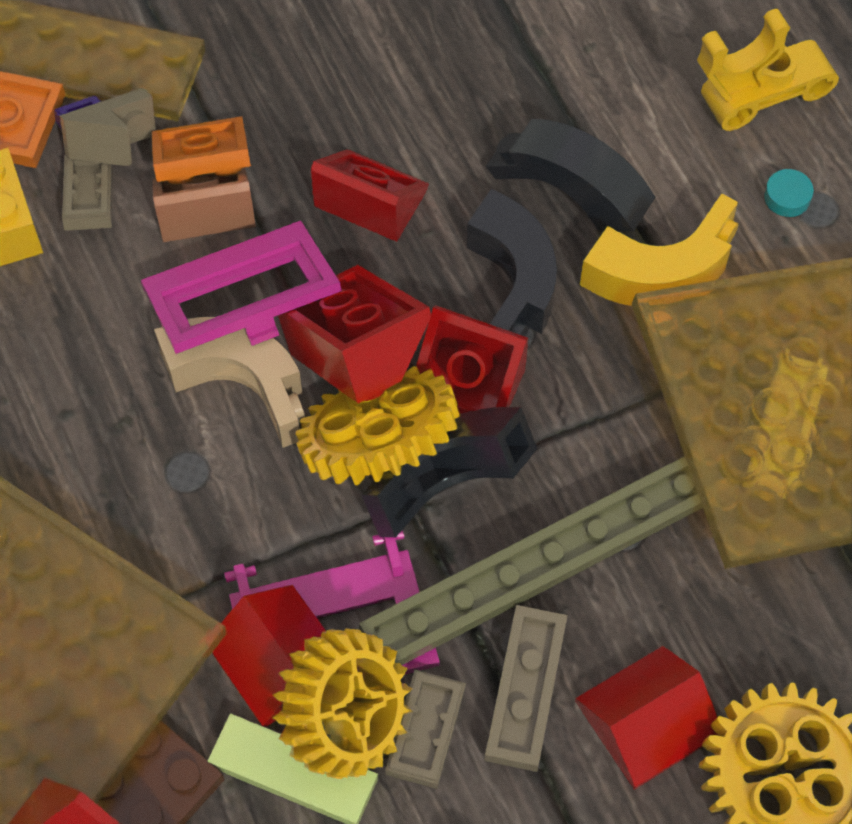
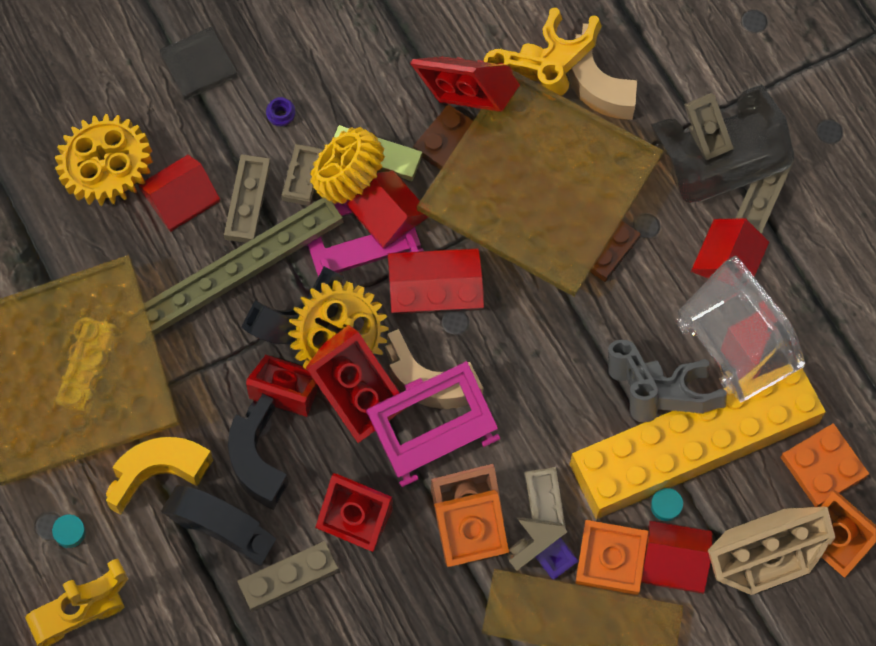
camera: 175 degrees right, 5 degrees up
none -> dark tan plate [237,541,339,612]
none -> red slope [388,249,484,314]

